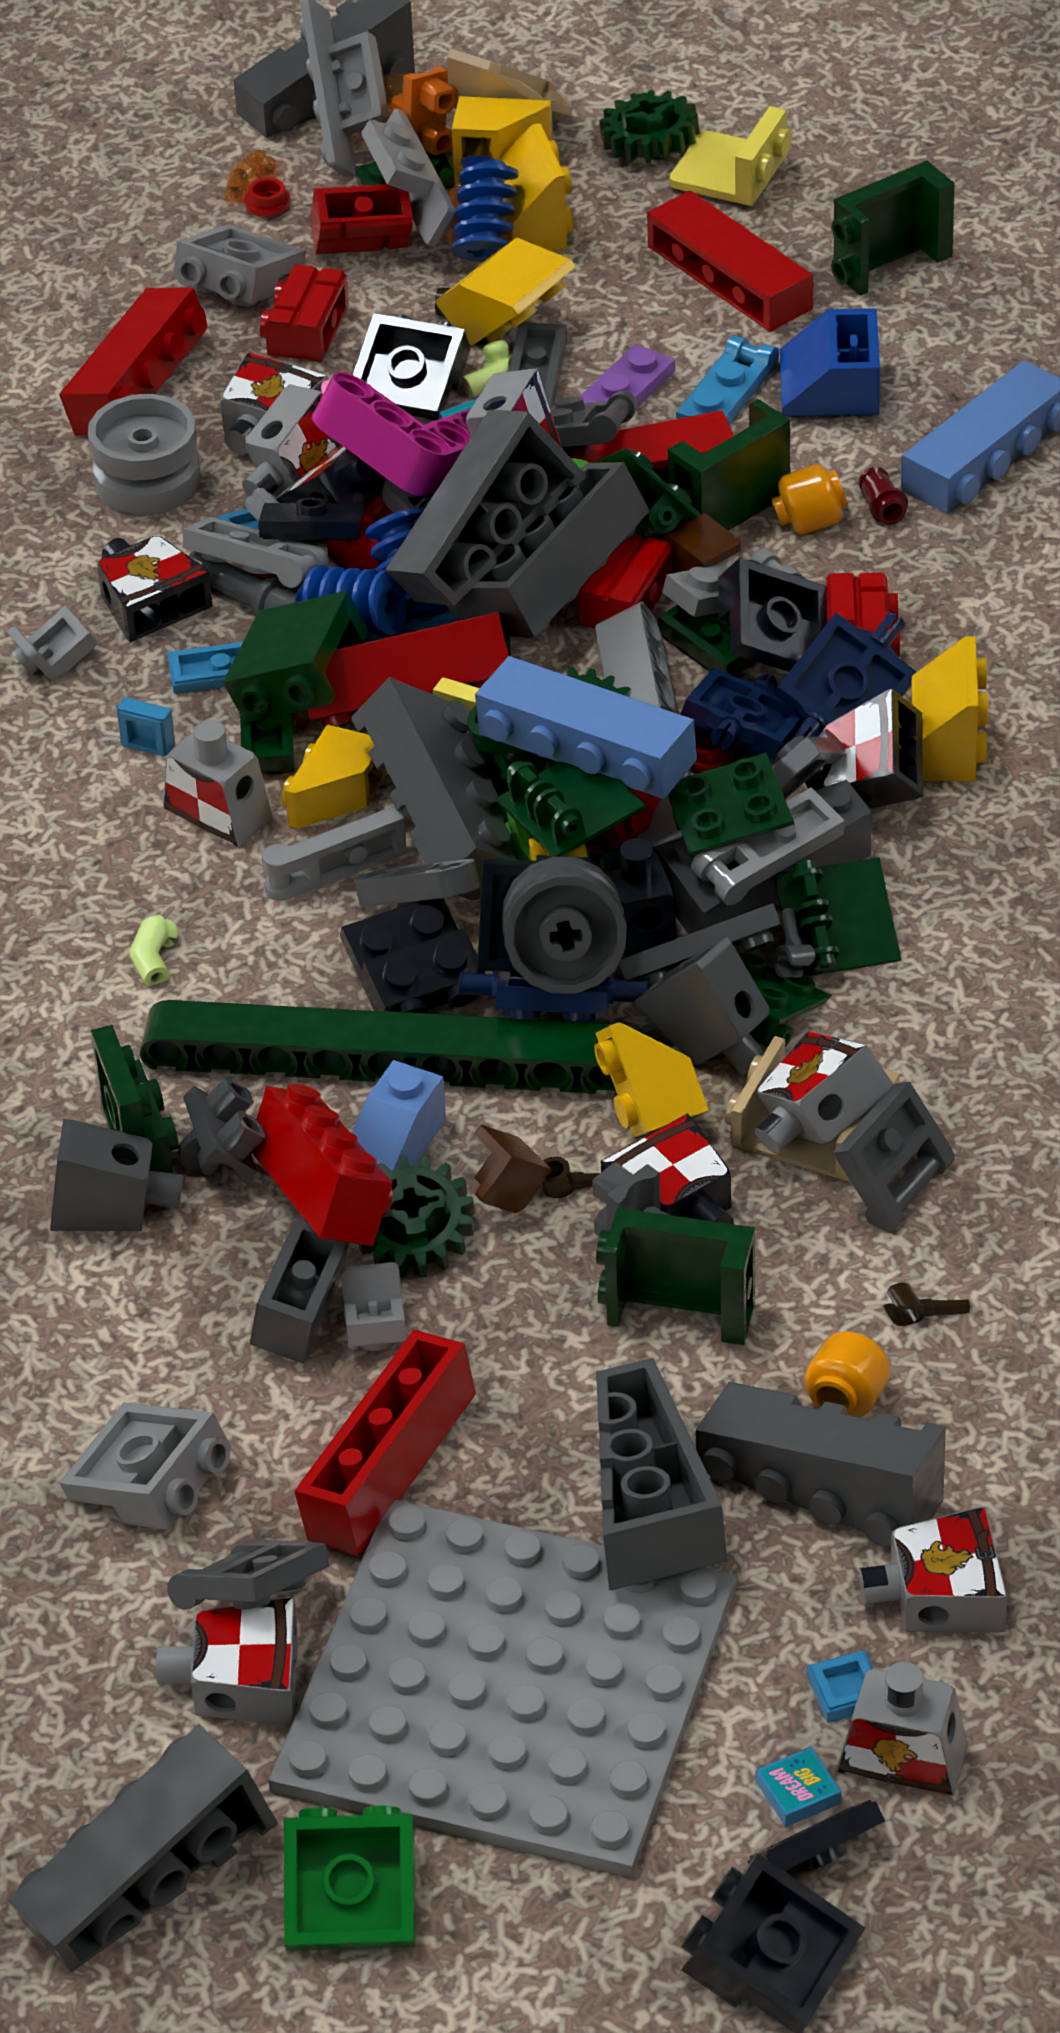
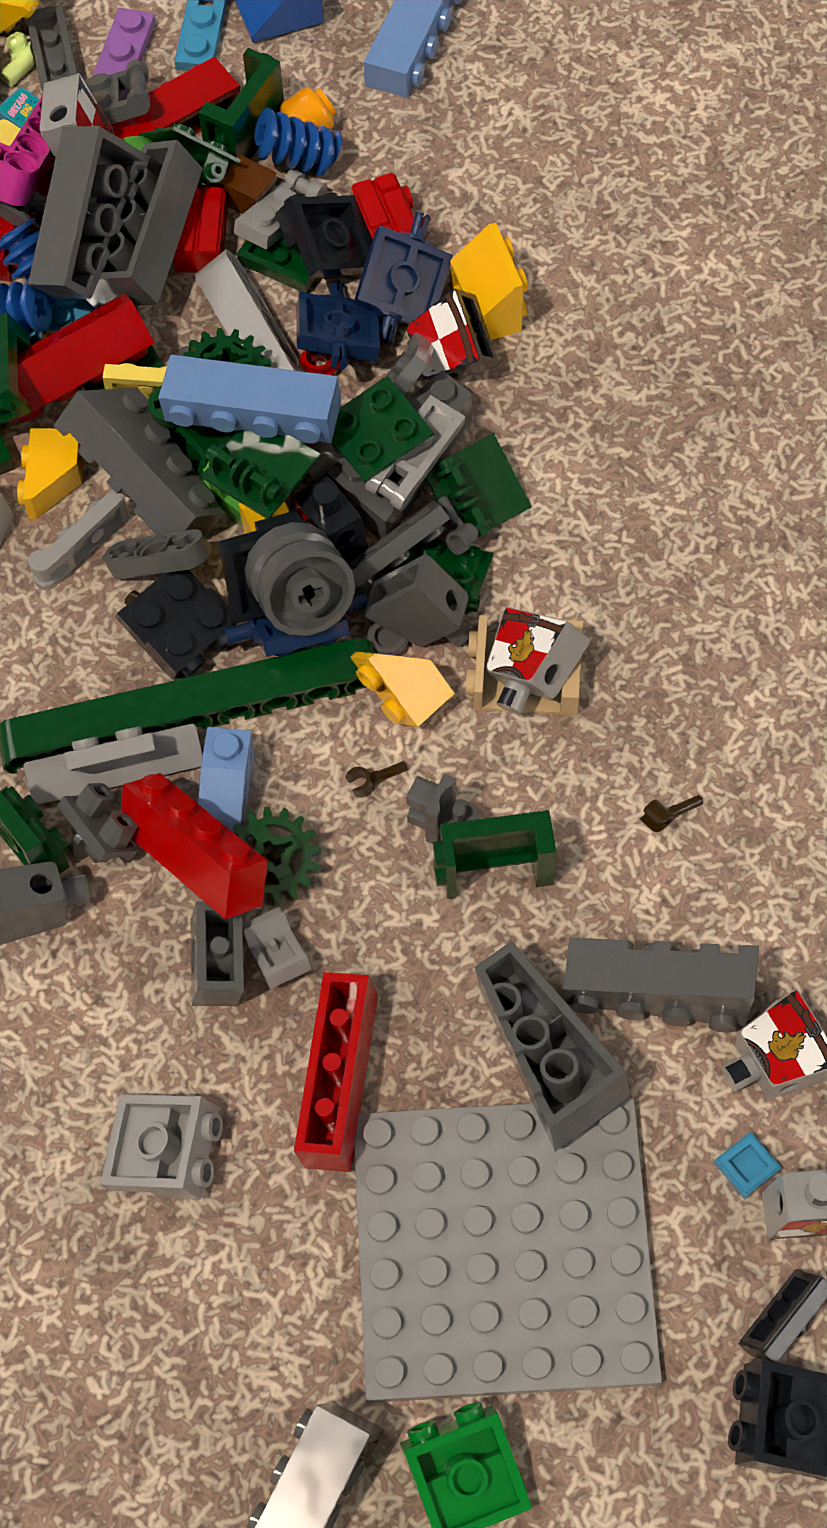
camera: 20 degrees left, 20 degrees up
torso [156,1597,298,1726] -> none
dark grey plate [167,1539,329,1610] -> none
reddish brown panel [474,1125,552,1213] -> none
torso [600,1113,734,1224] -> none
tile [756,1746,842,1827] -> none
light orange head [804,1331,890,1418] -> none
dark grey plate [833,1081,955,1233] -> none
dark red pin [858,467,908,525] -> none
none -> light grey bracket [24,724,203,805]
none -> blue piece [254,108,342,177]

